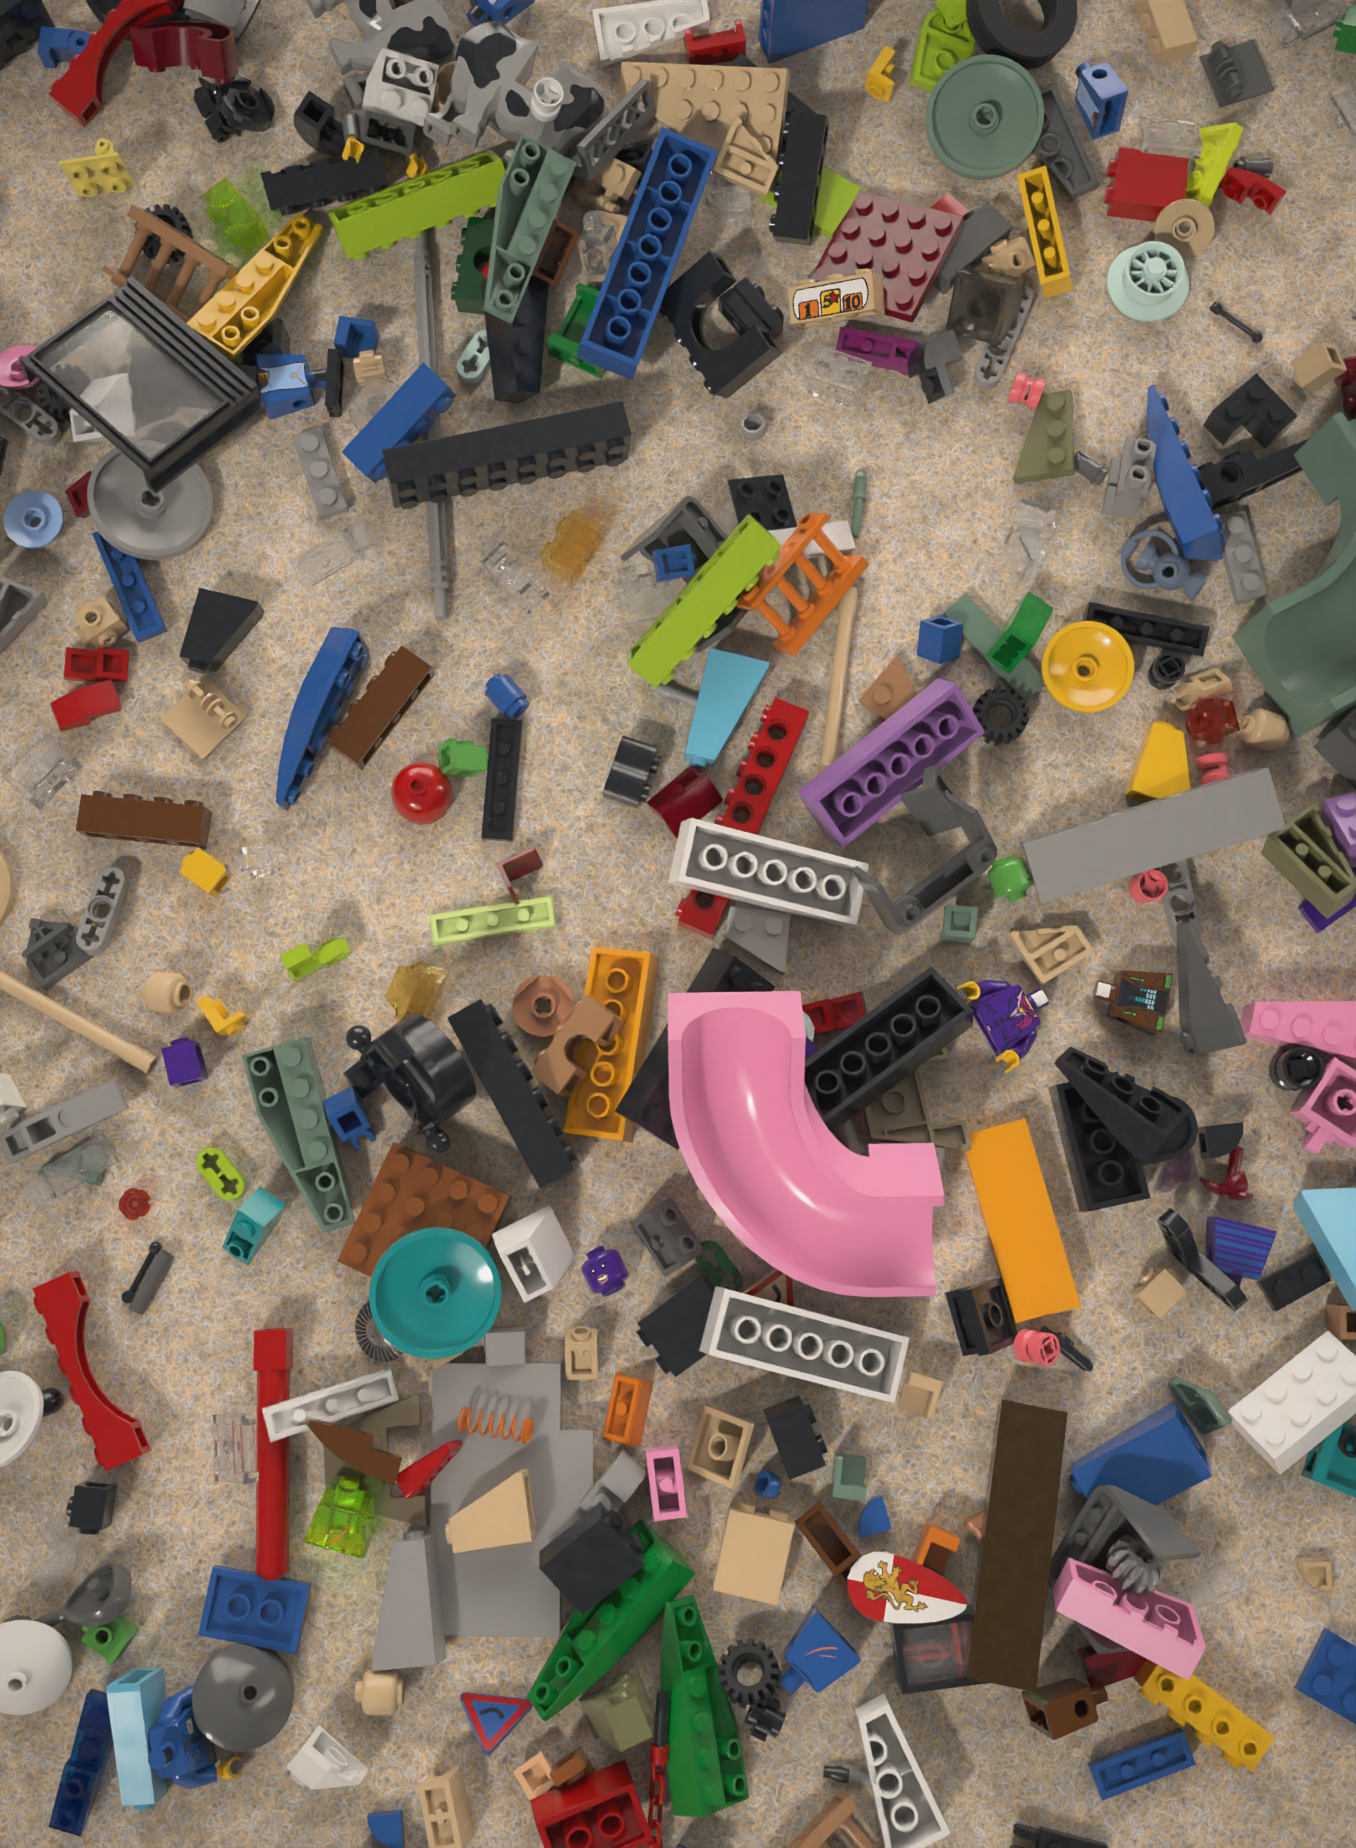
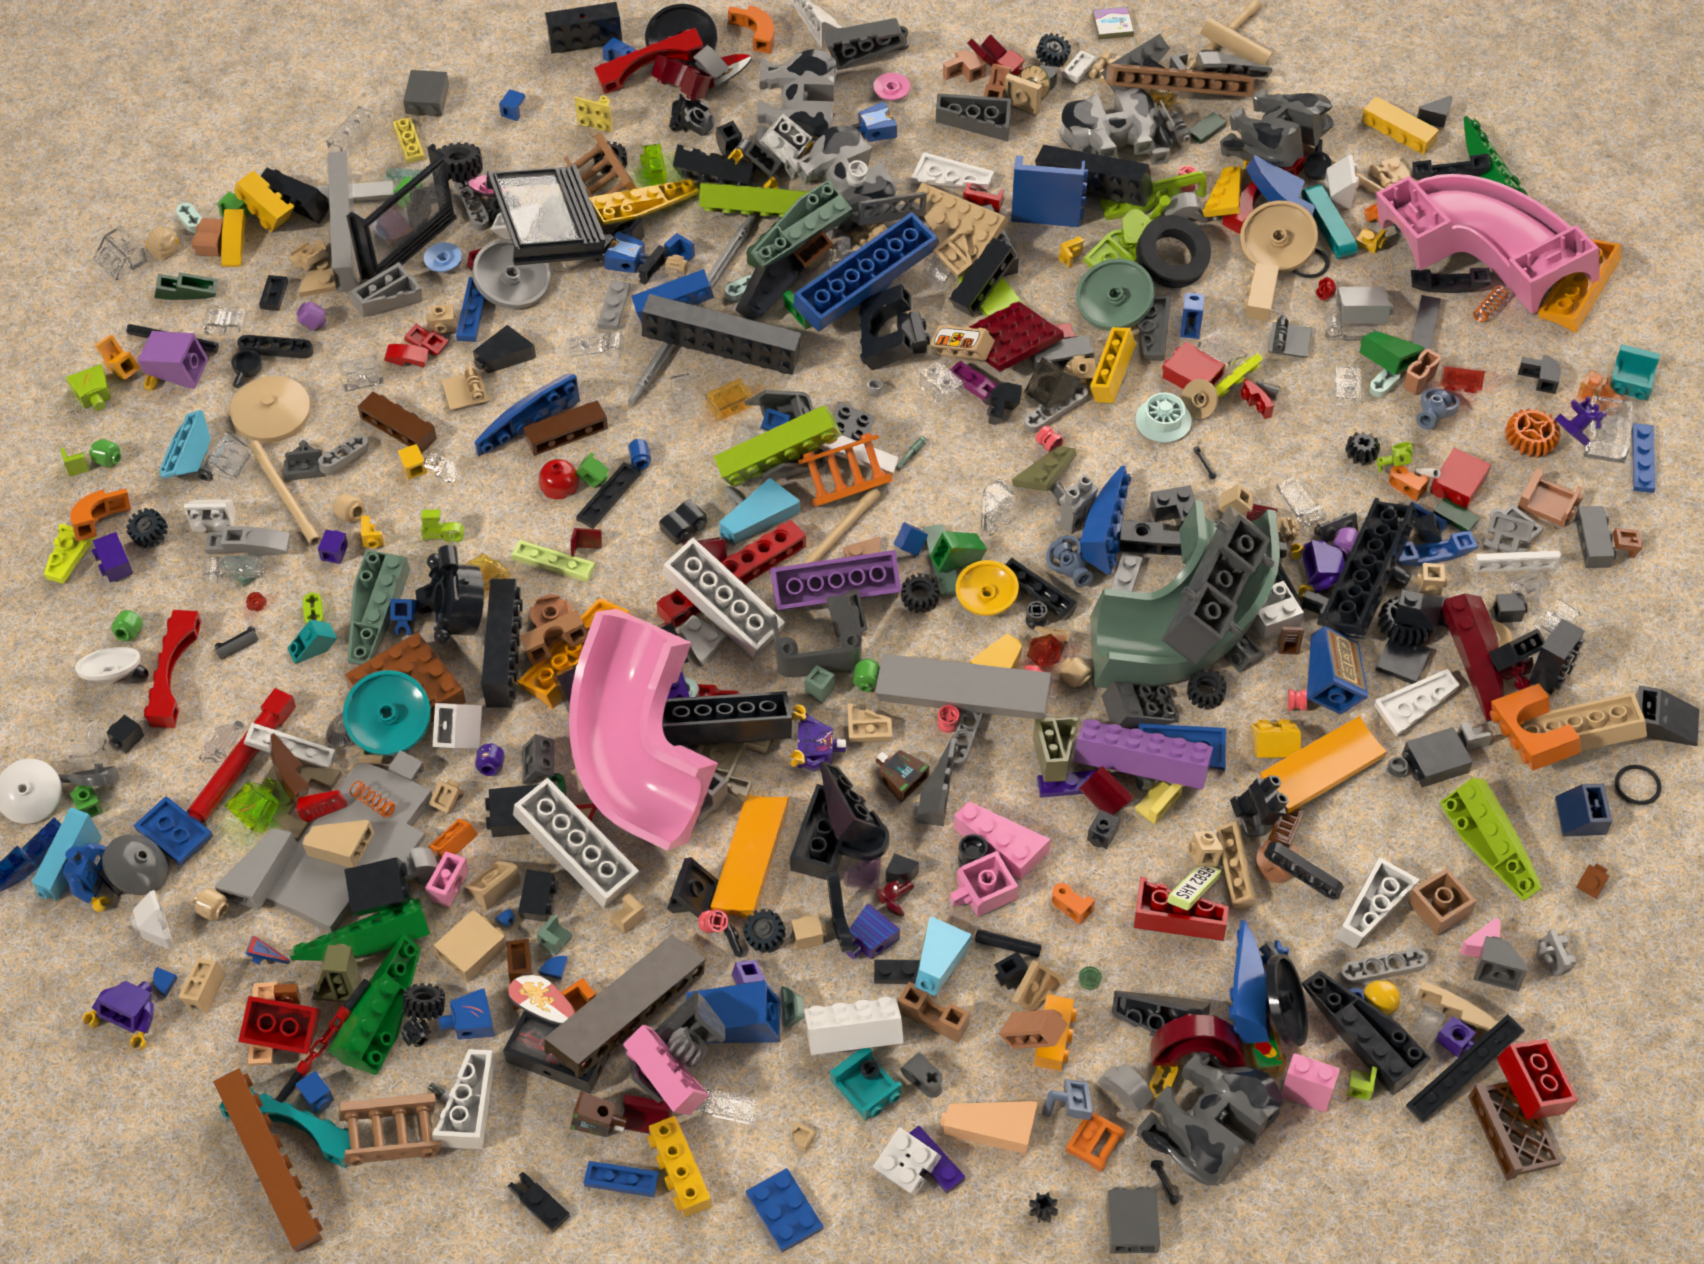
camera: 30 degrees right, 25 degrees down
none -> brick [731,960,765,985]
none -> black wheel [743,909,786,953]

